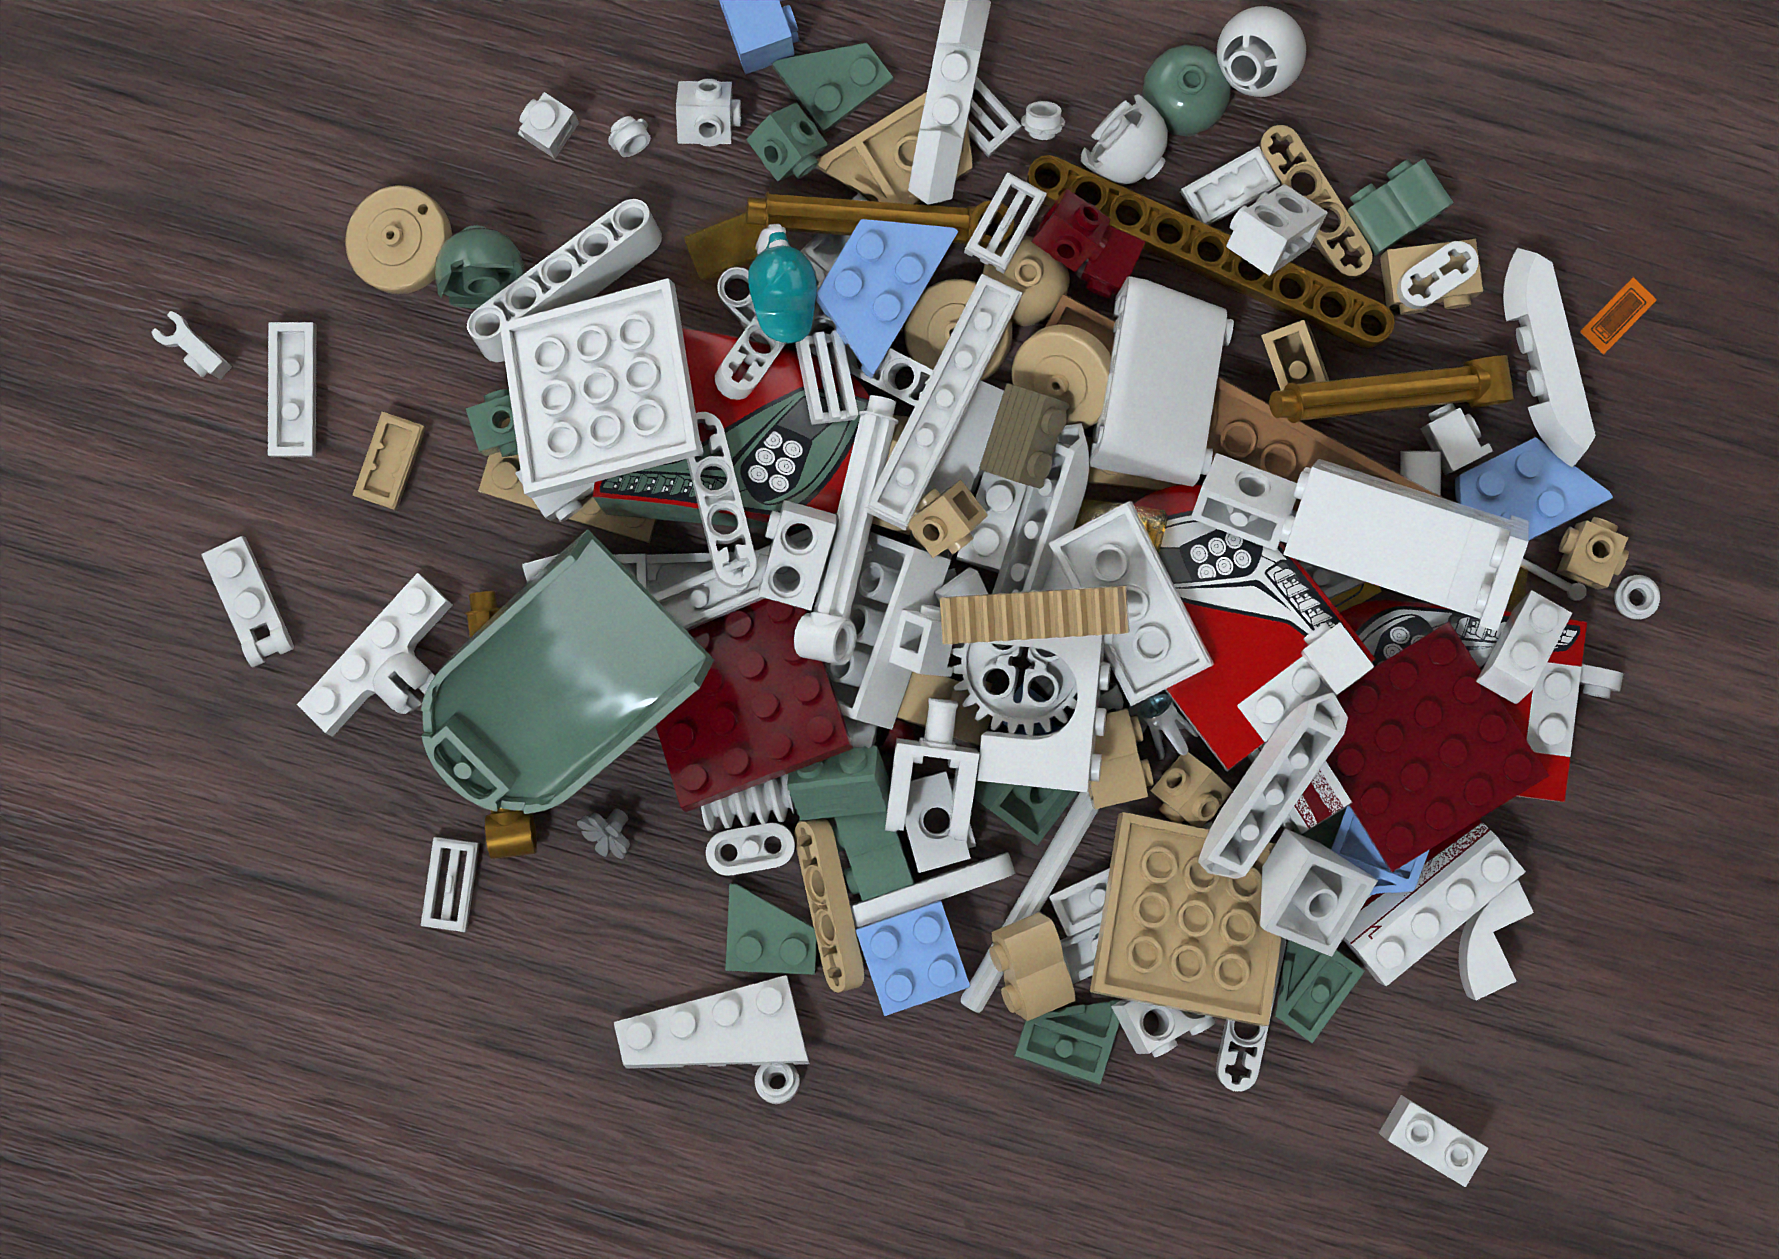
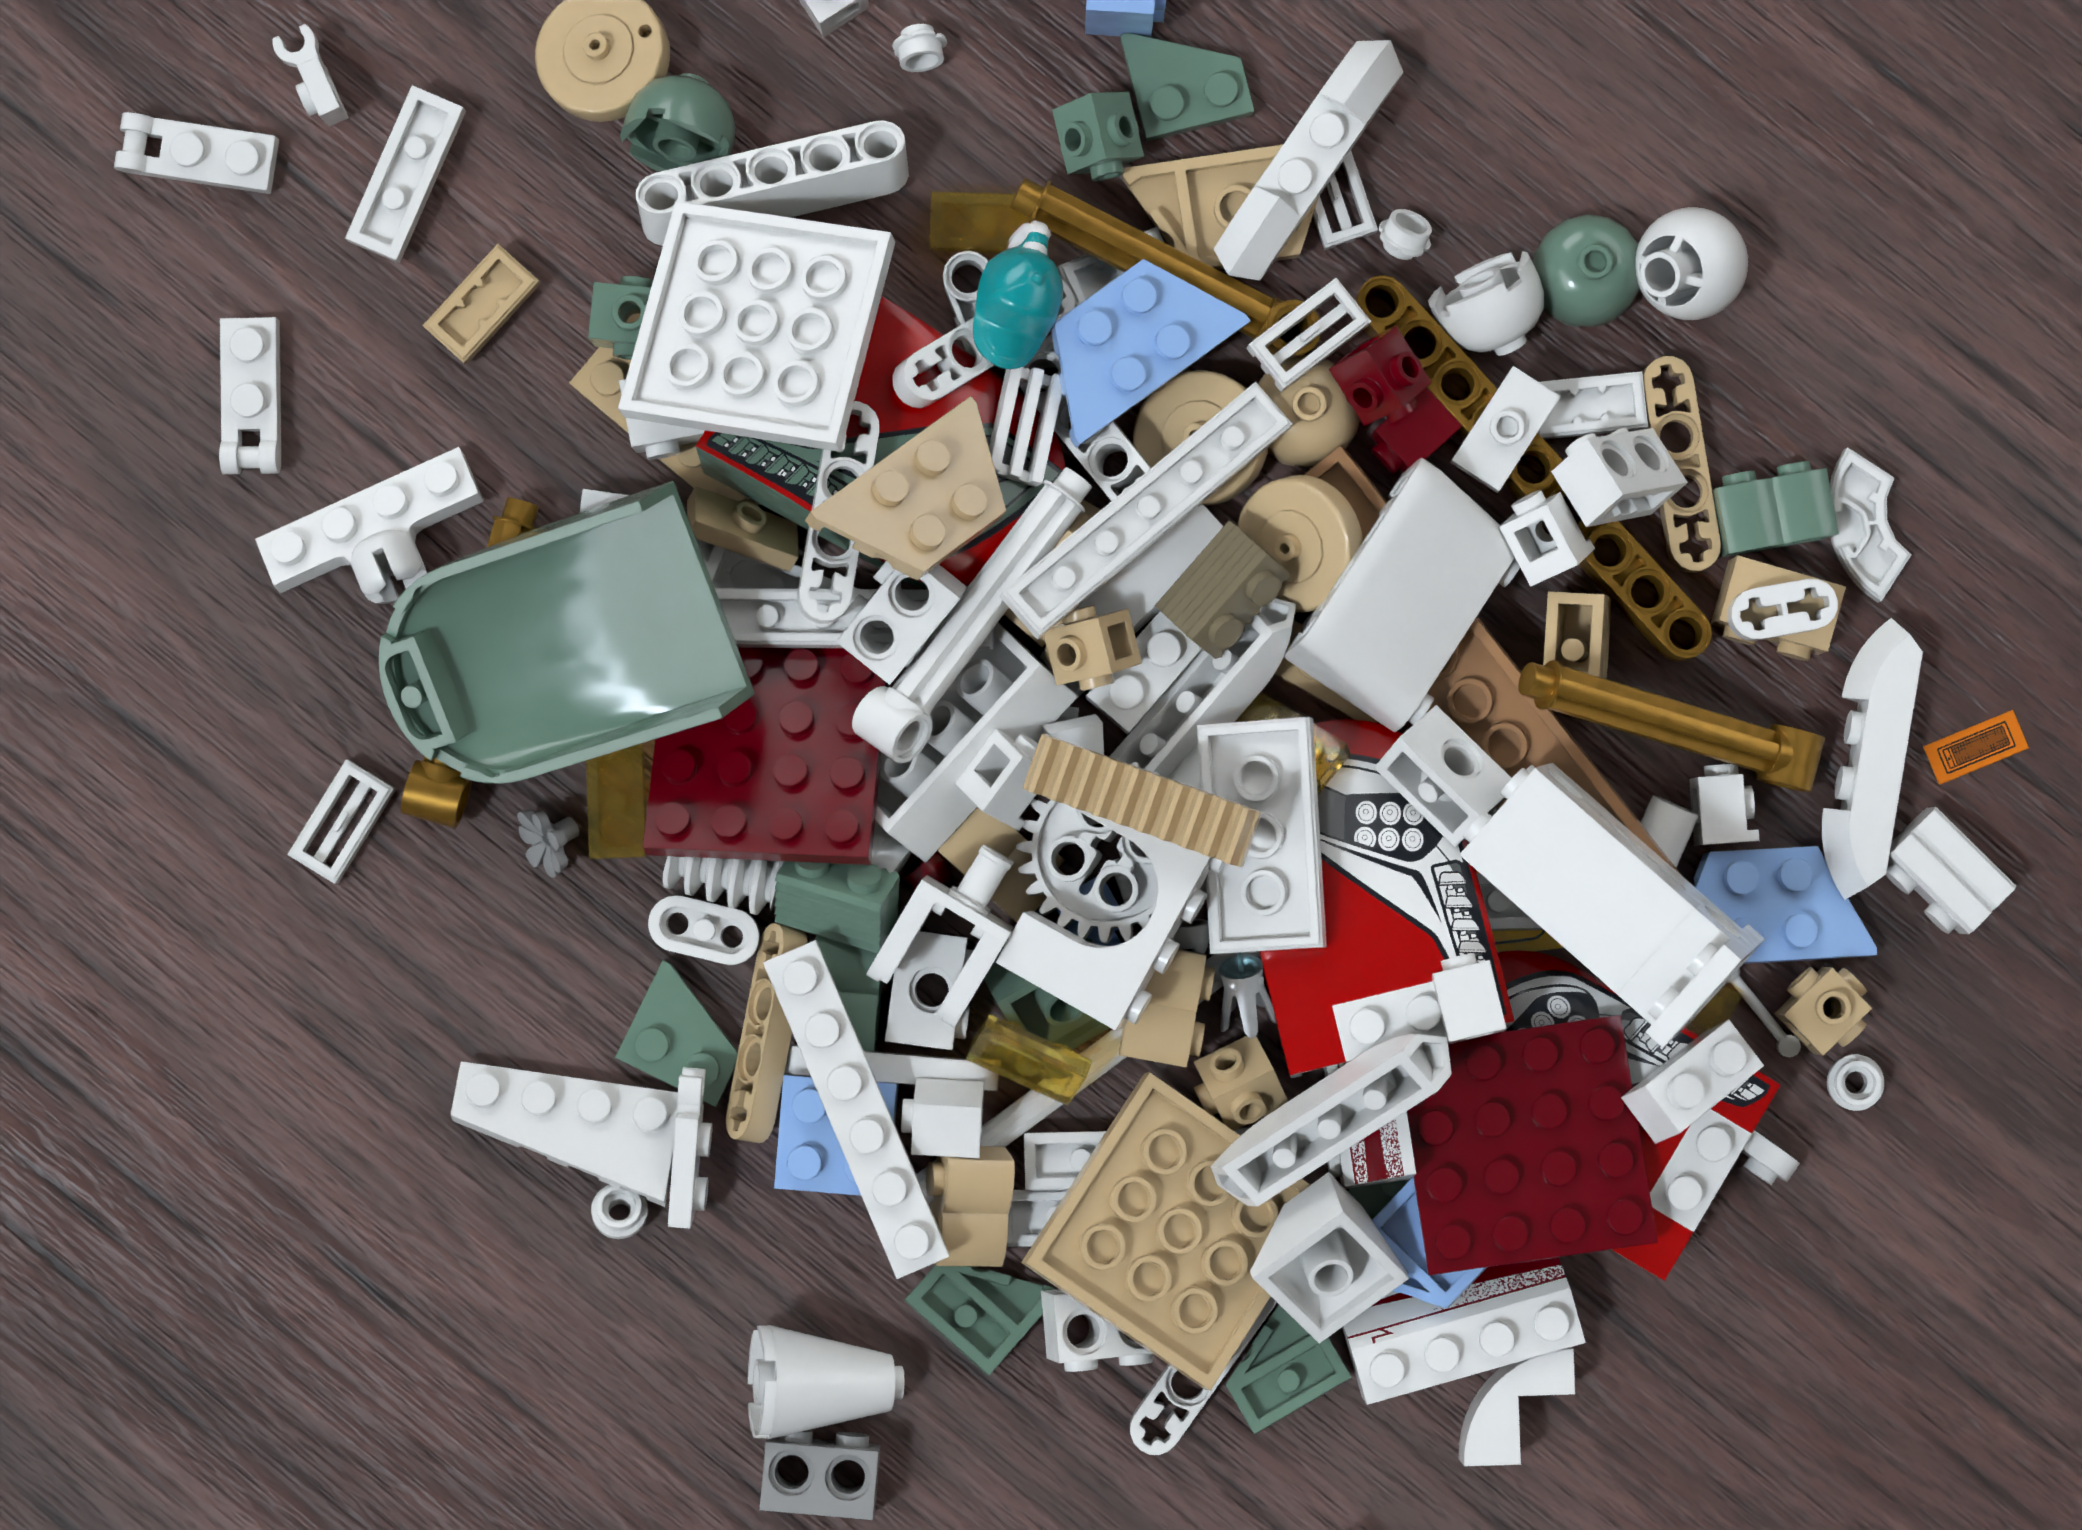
camera: 25 degrees right, 0 degrees up
white brick [676,79,741,146] -> none
none -> white plate [114,112,279,194]
none -> clear yellow plate [586,745,647,859]
none -> white plate [668,1067,712,1229]
none -> tan plate [687,486,798,571]
none -> white cone [748,1325,905,1439]
none -> light grey brick [759,1430,881,1520]
none -> white plate [763,940,950,1279]
none -> tan wing [805,396,1006,580]
none -> white brick [901,1078,984,1158]
none -> clear yellow plate [966,1014,1092,1106]
none -> white plate [1450,366,1561,493]
none -> white brick [1499,490,1595,587]
none -> white tile [1830,447,1911,603]
none -> white brick [1886,807,2016,934]

